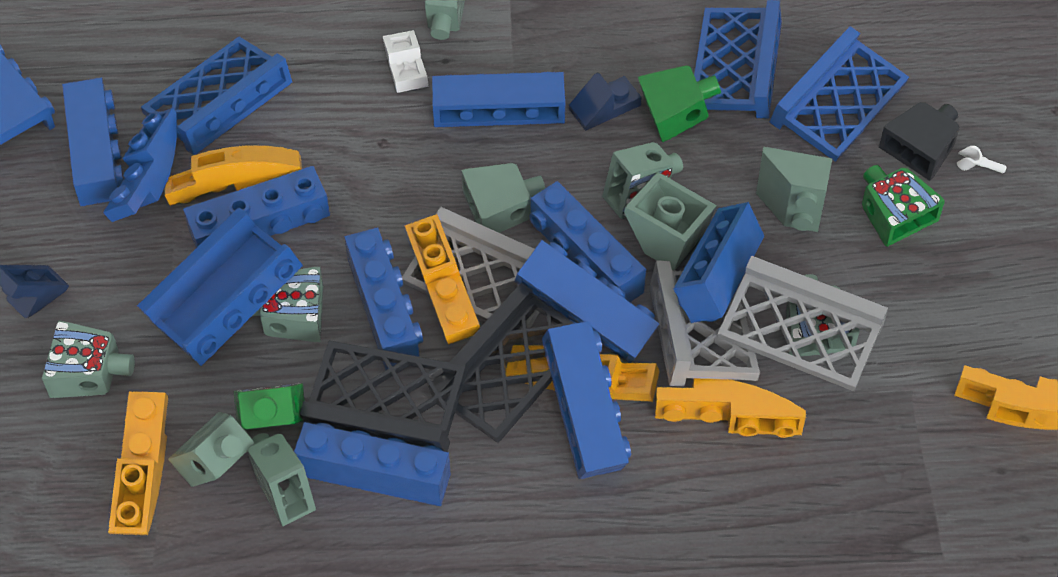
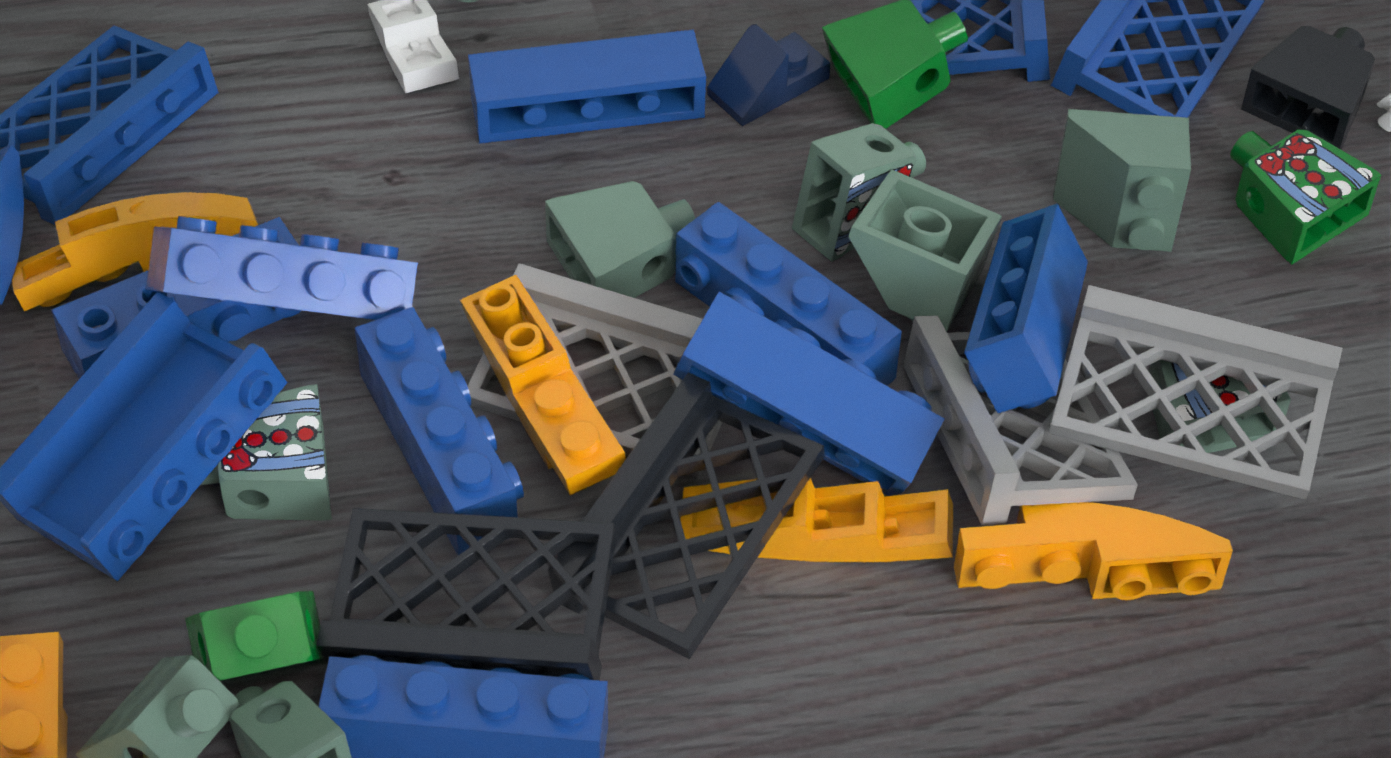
camera: 10 degrees left, 5 degrees down
blue brick [542,320,631,479] -> none
none -> brick [146,216,418,320]

